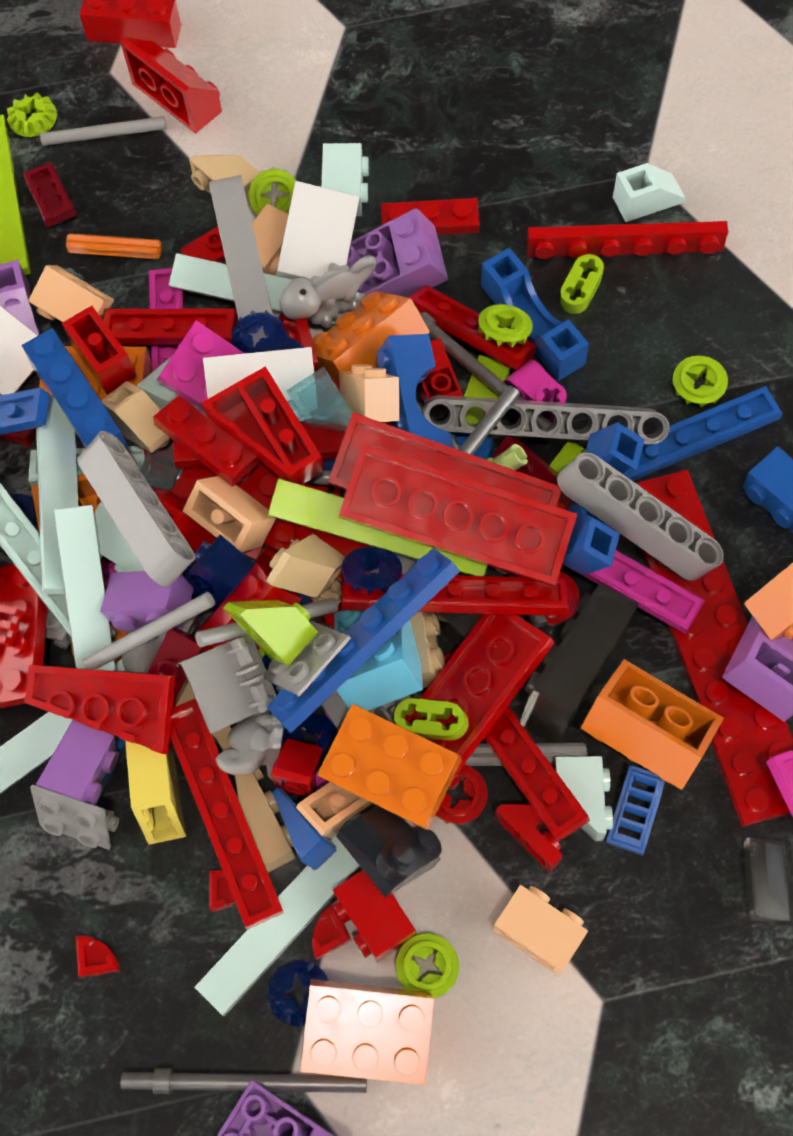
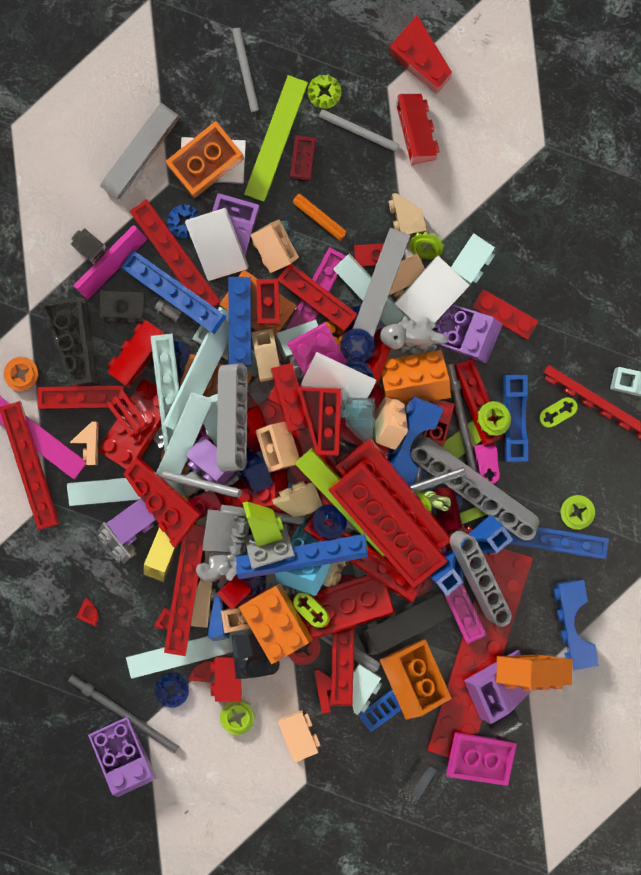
camera: 25 degrees right, 20 degrees up
brick [300,979,434,1085] -> none

